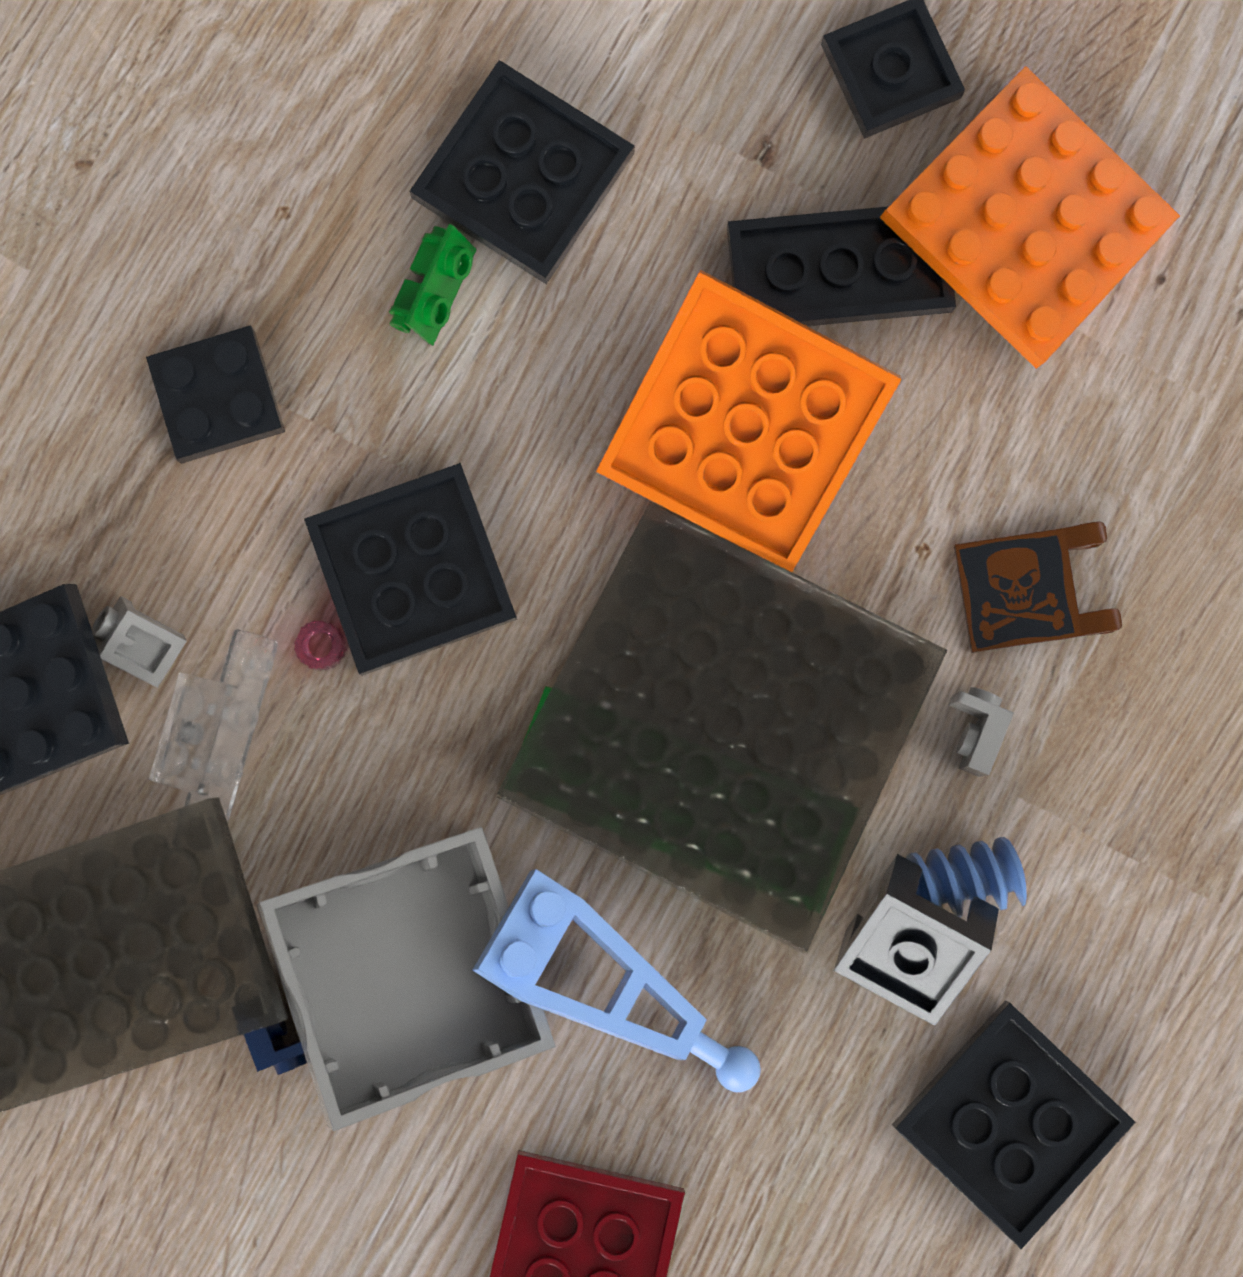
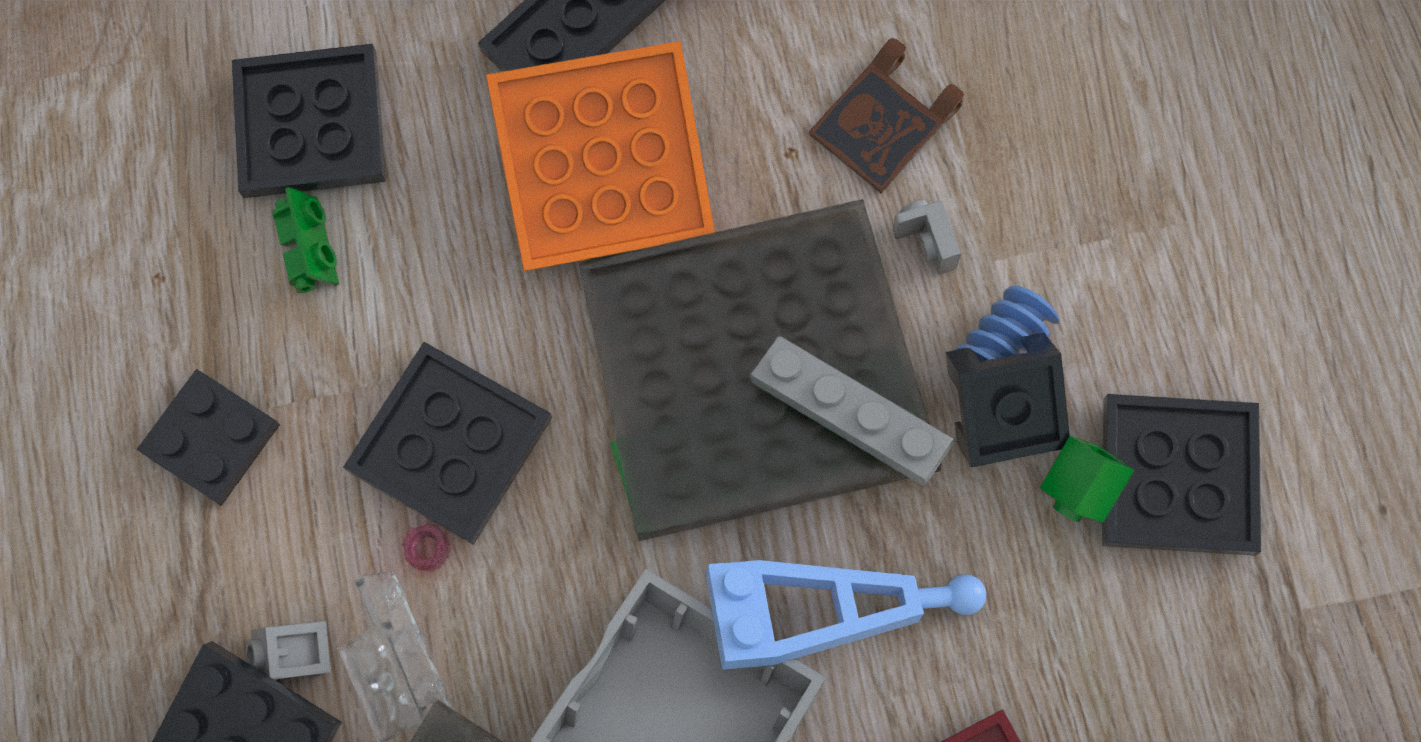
camera: 30 degrees left, 10 degrees down
none -> light grey plate [751,336,953,487]
none -> green brick [1039,435,1134,523]

